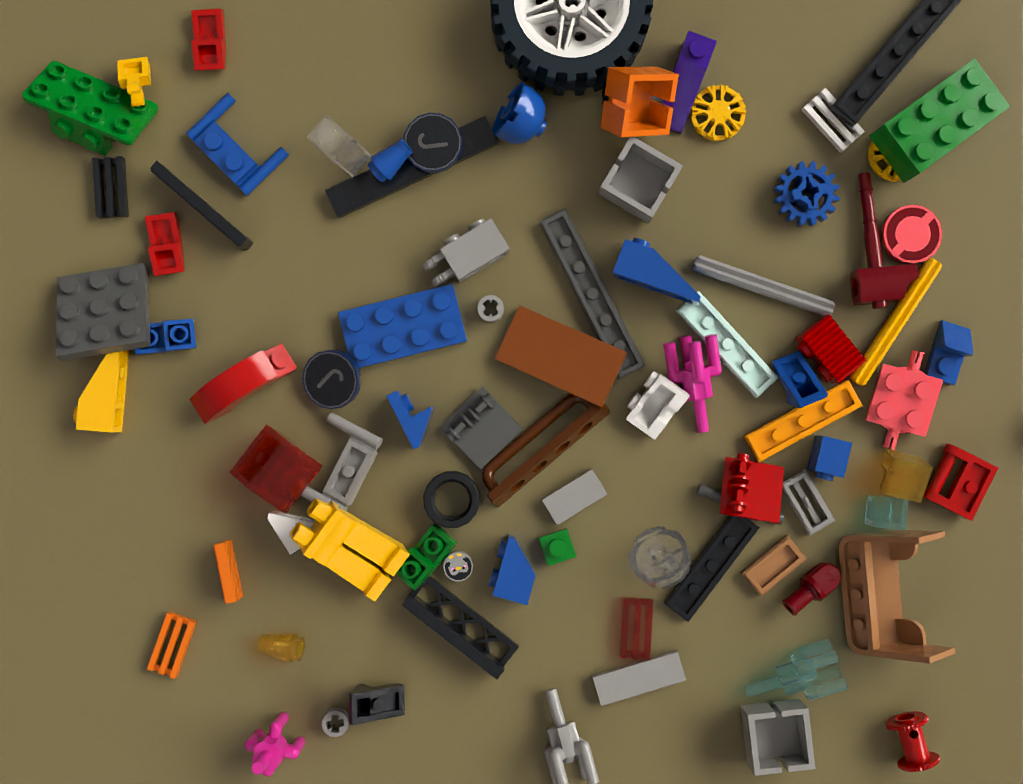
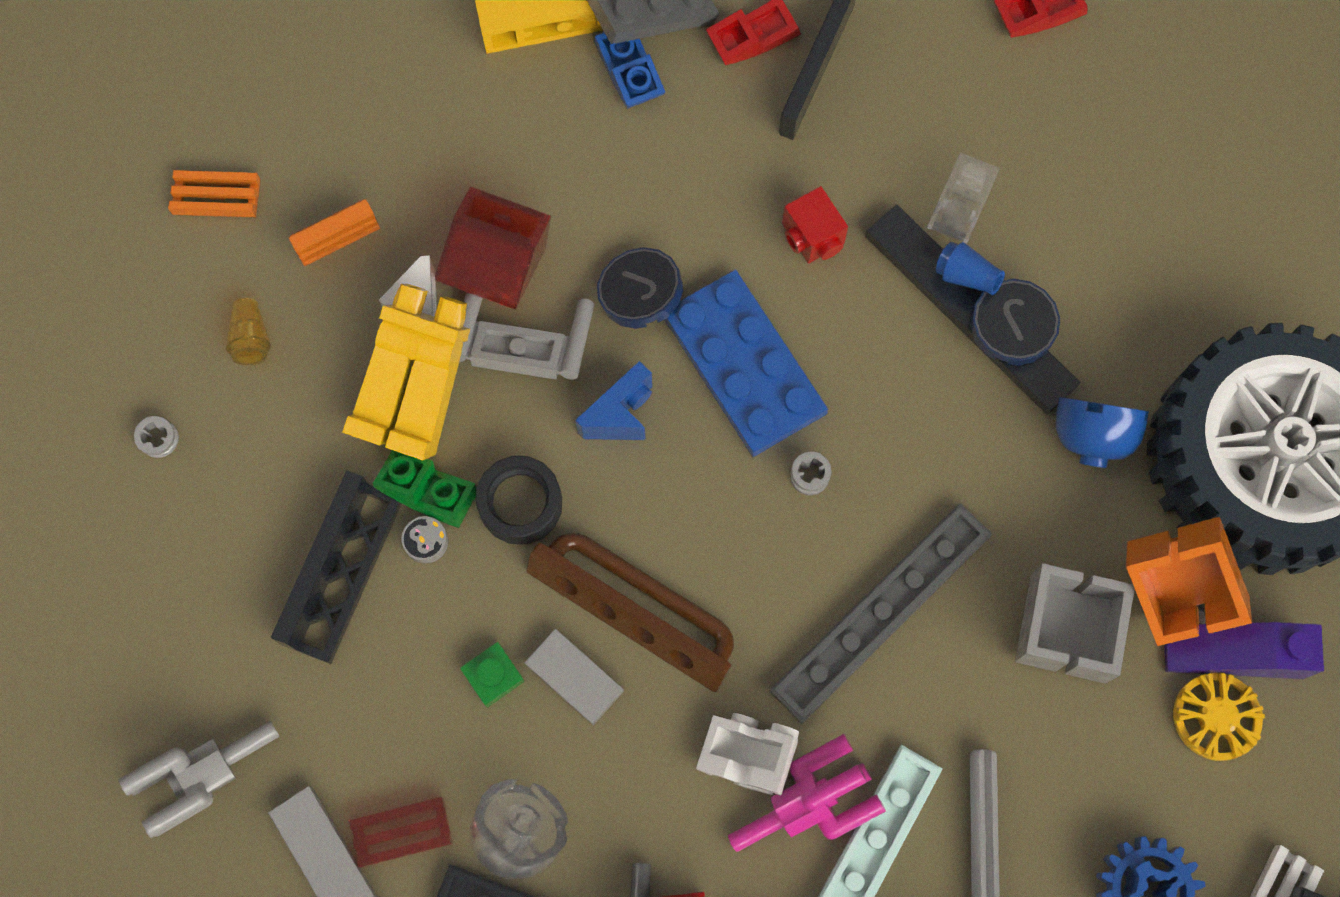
camera: 75 degrees right, 15 degrees down
blue plate [186,92,289,196] -> none
red arch [189,343,297,424] -> none
dark pink plant [244,712,306,777] -> none
black slope [349,683,405,725] -> none
light grey hinge [422,218,510,286] -> none
dark grey hinge [440,386,523,470] -> none
blue slope [489,534,535,605] -> none
dark orange tile [495,305,627,408] -> none
blue slope [613,238,701,306] -> none
none -> red brick [782,186,848,264]

